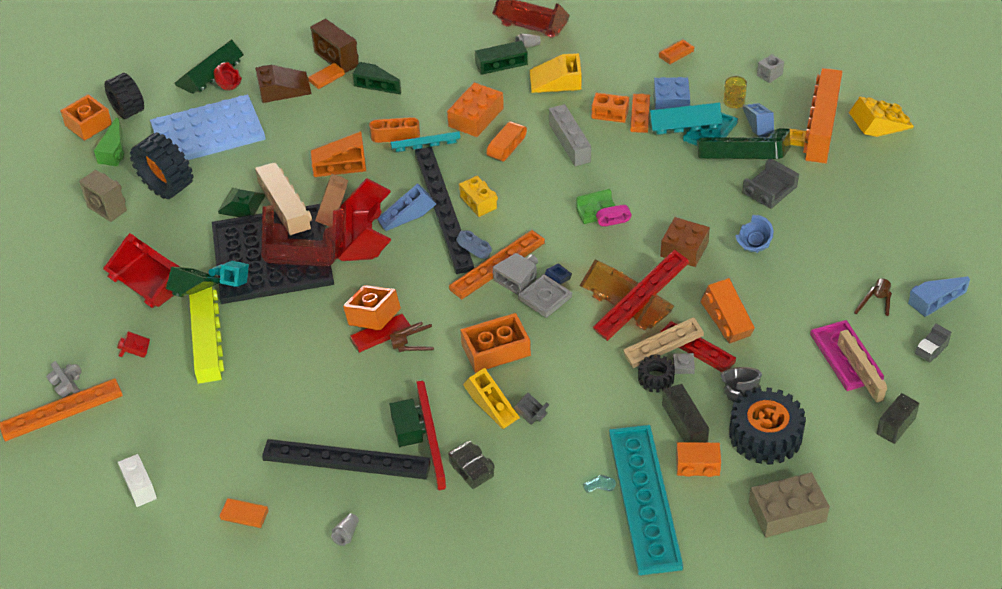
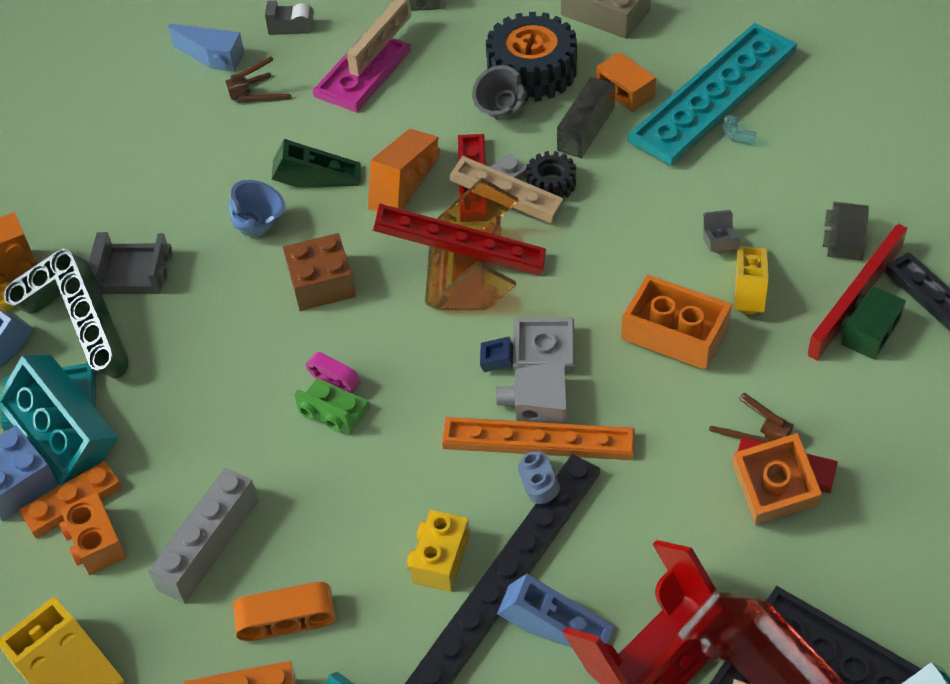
camera: 130 degrees left, 5 degrees up
none -> dark green slope [271,139,361,187]

